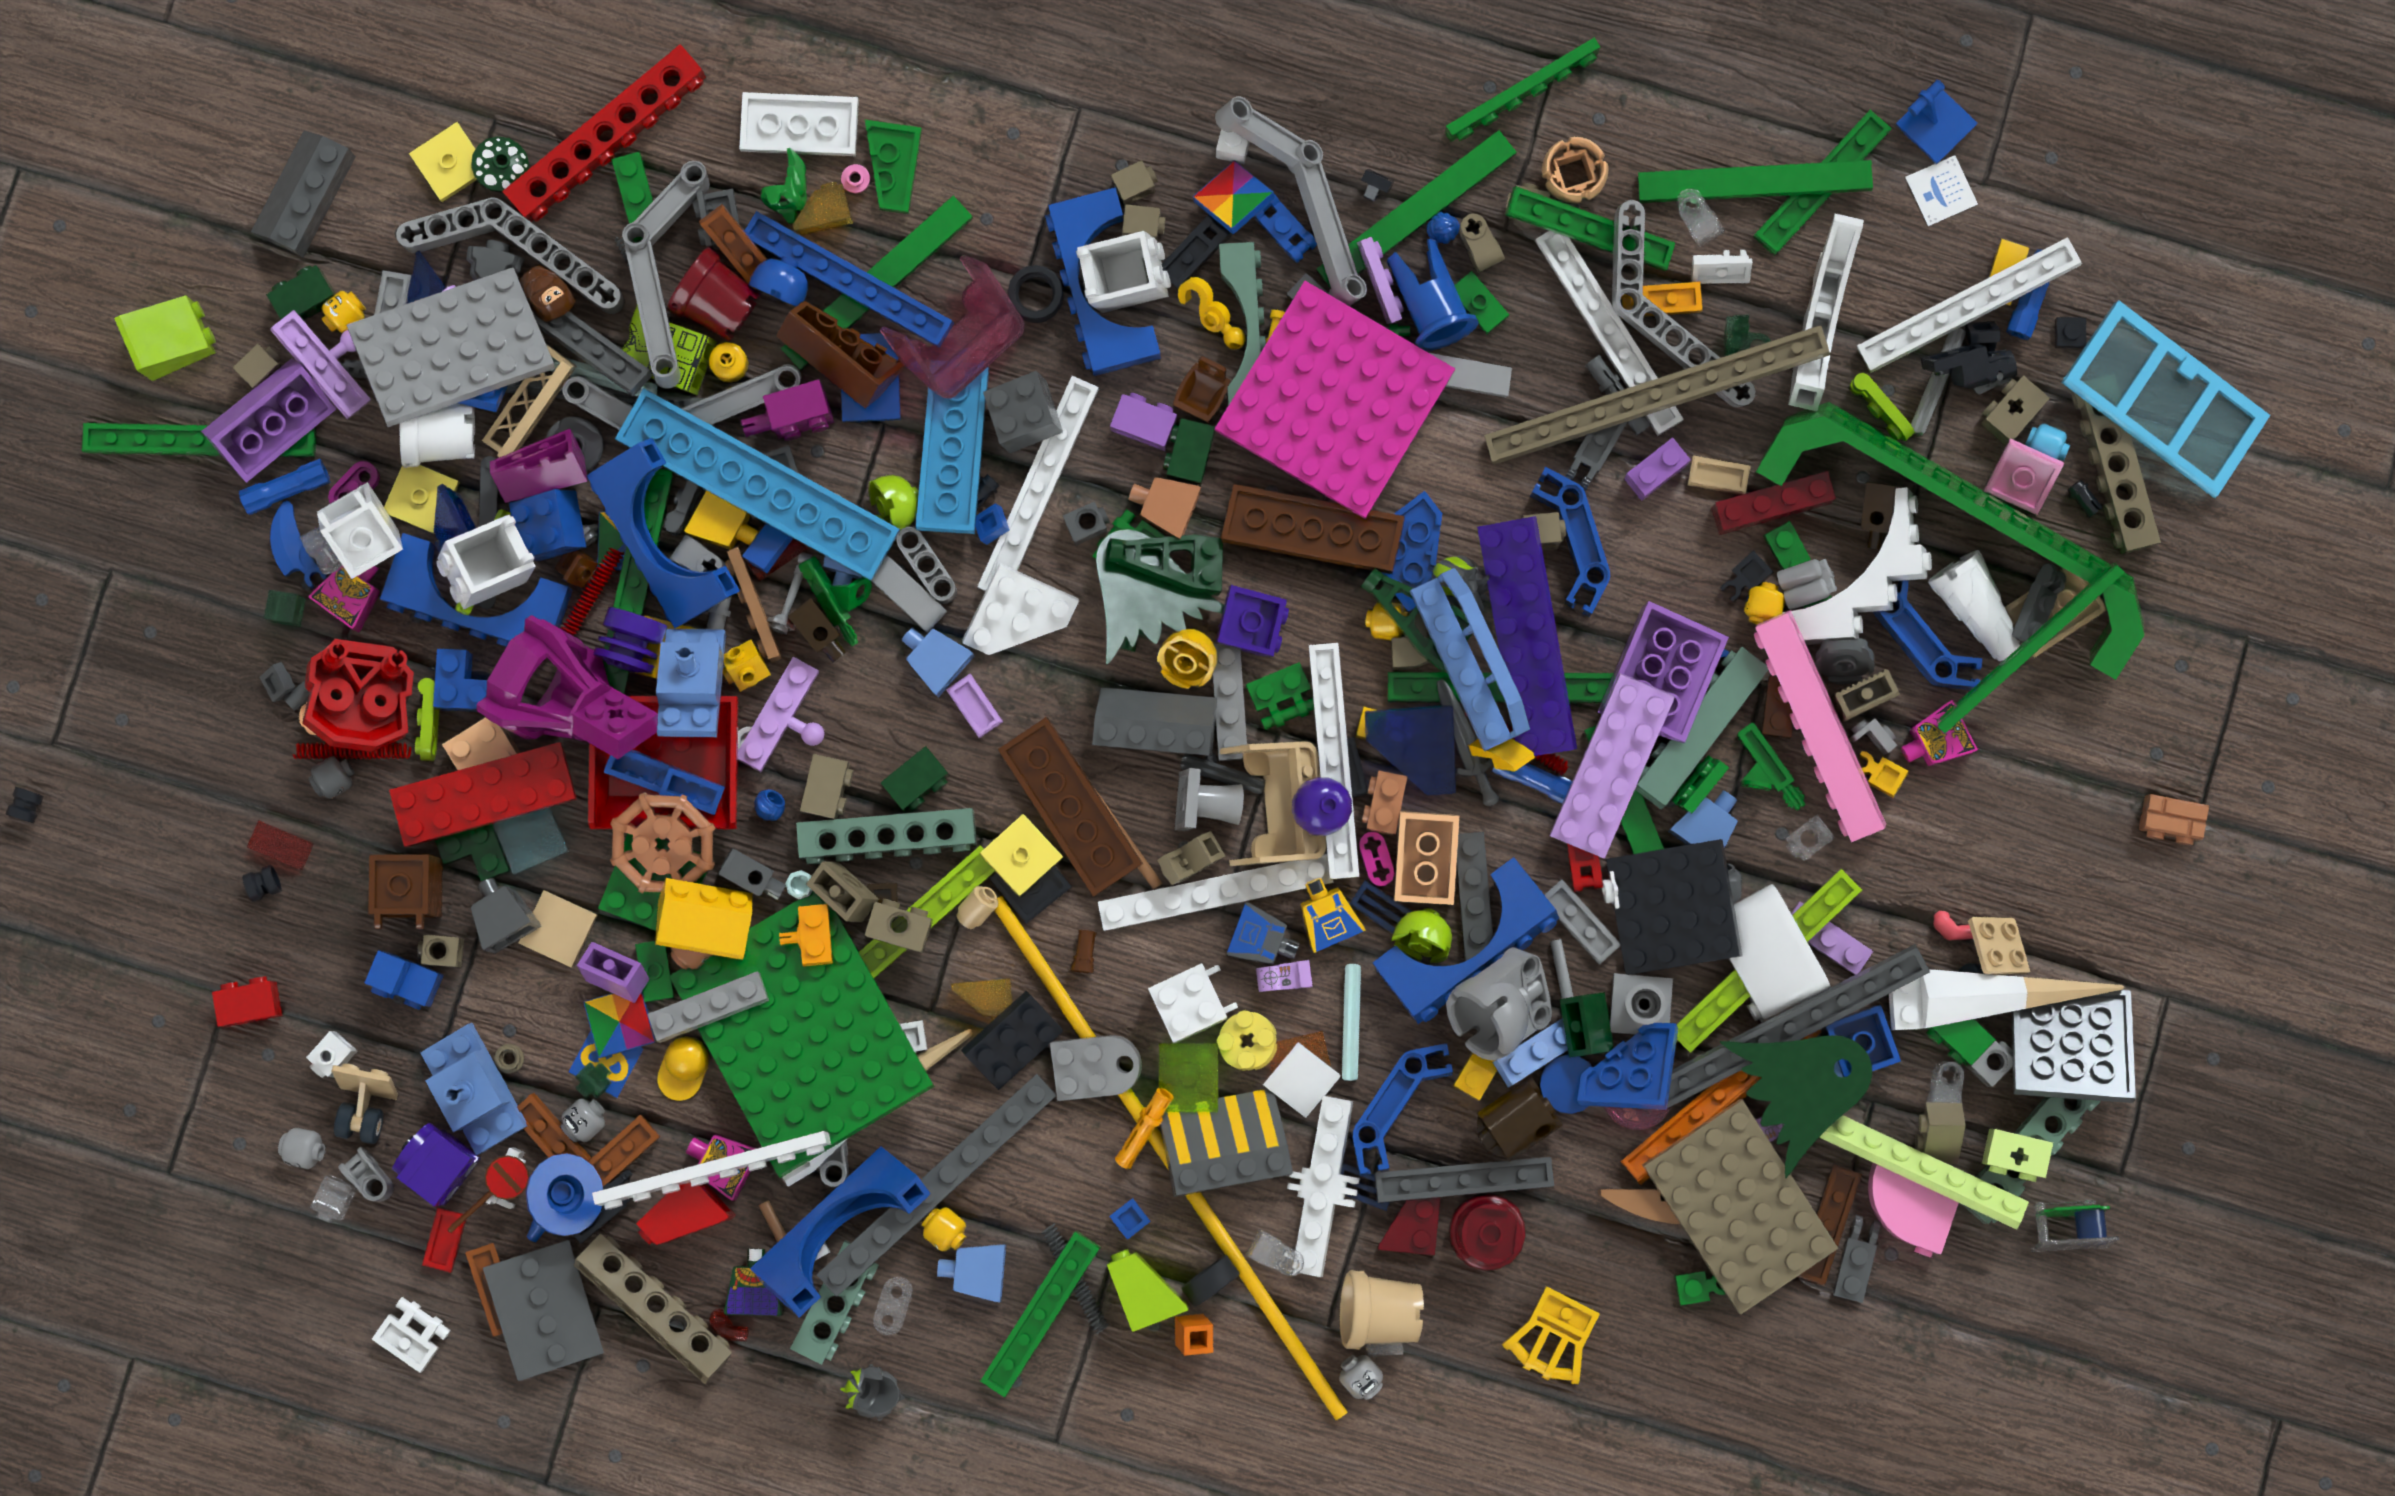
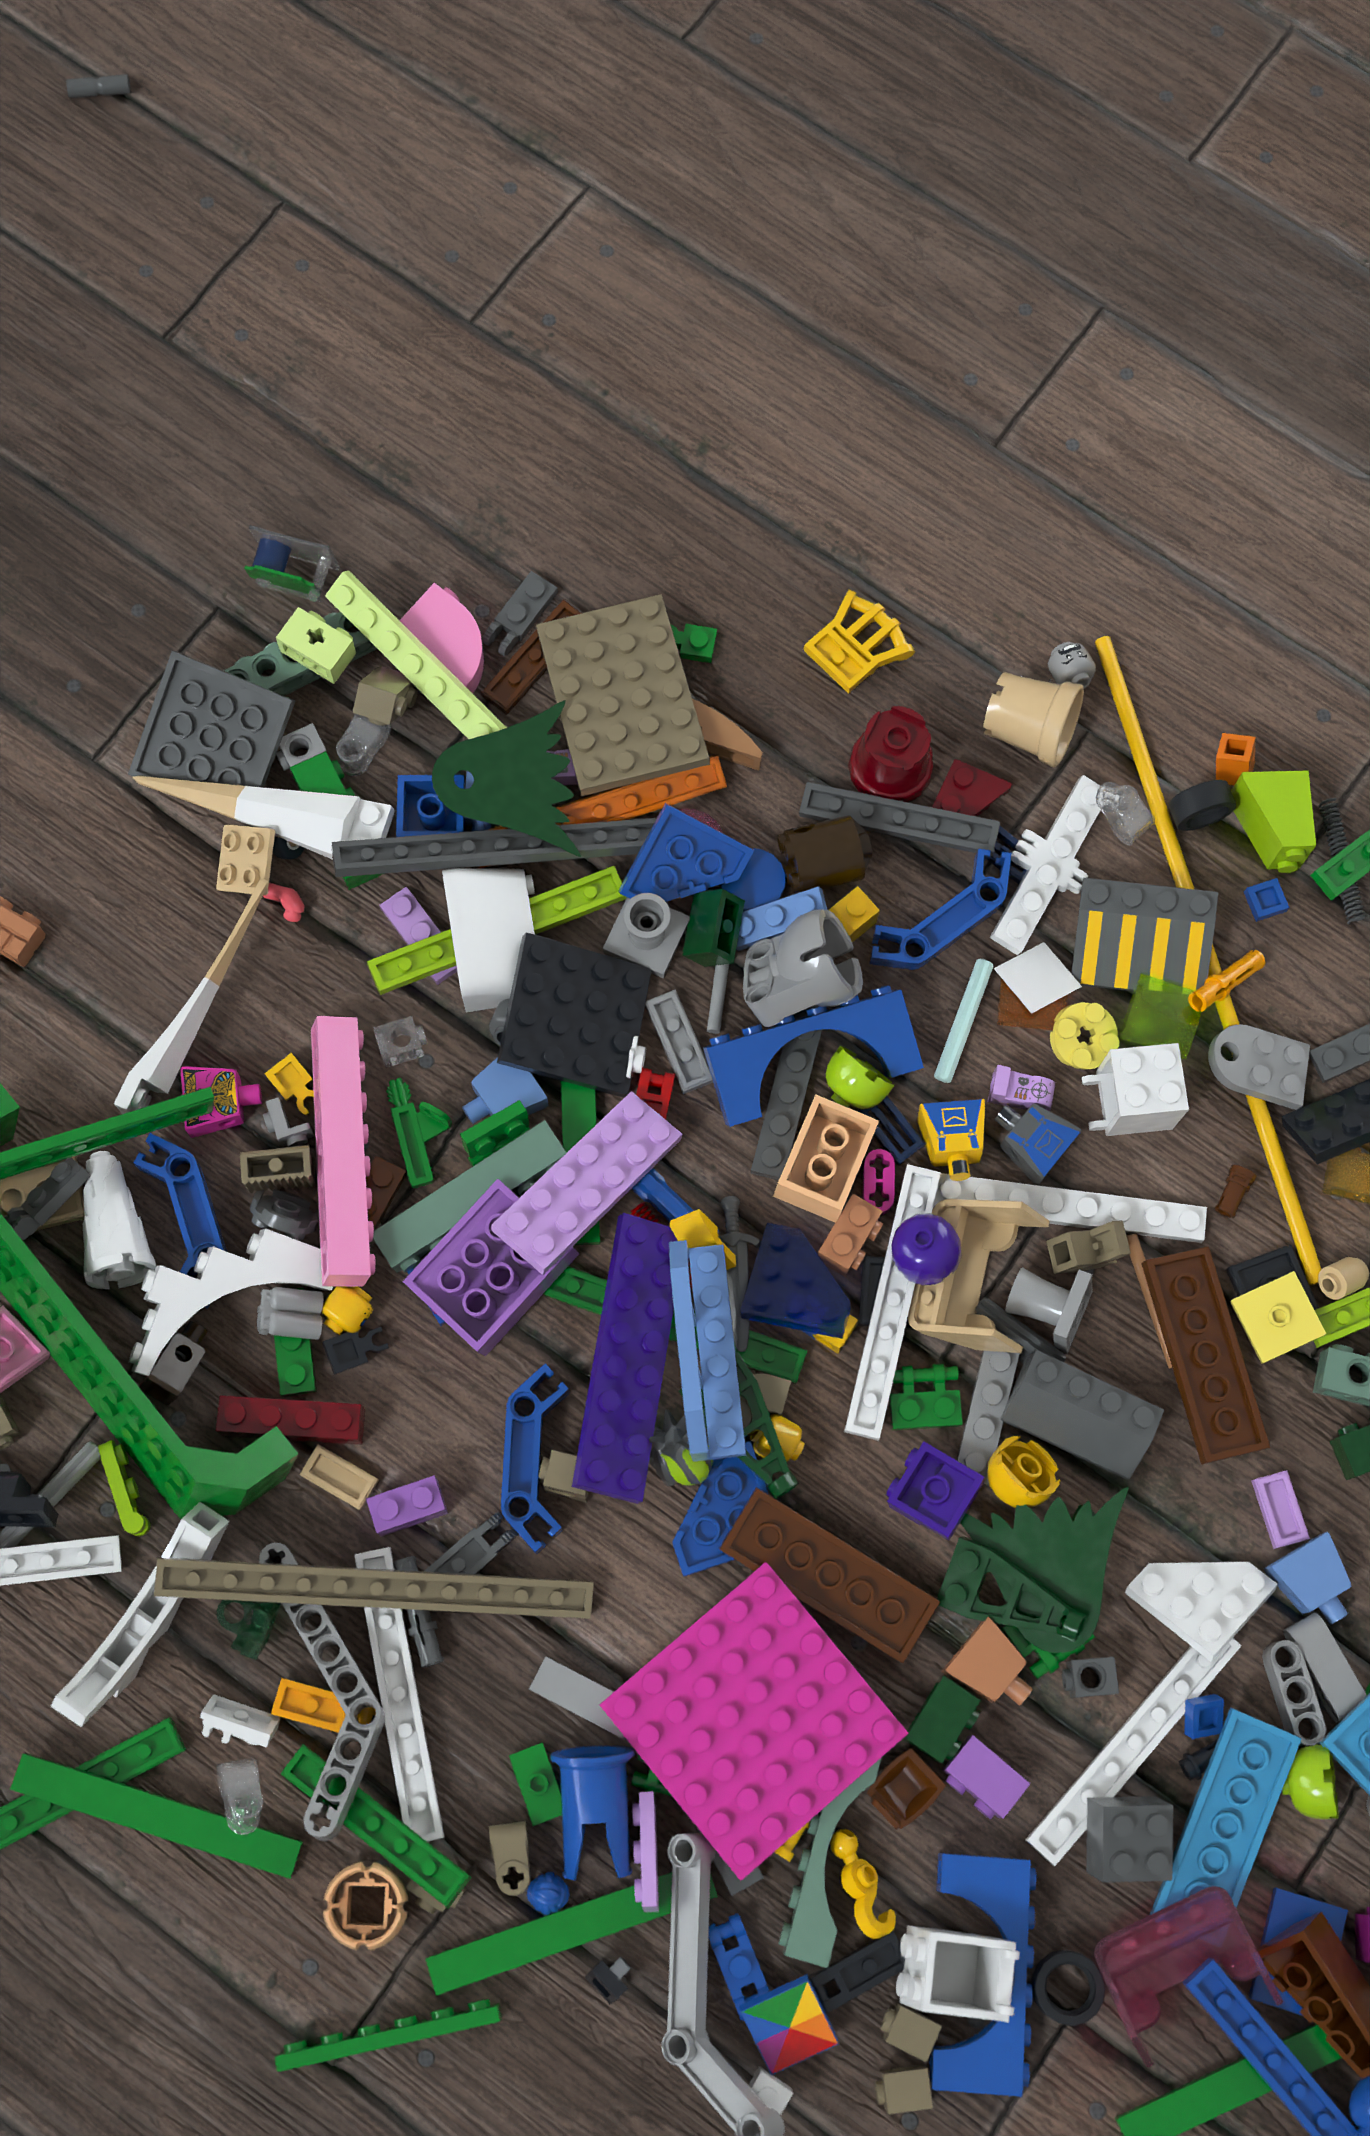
camera: 170 degrees left, 10 degrees down
none -> white plate [114,878,270,1114]

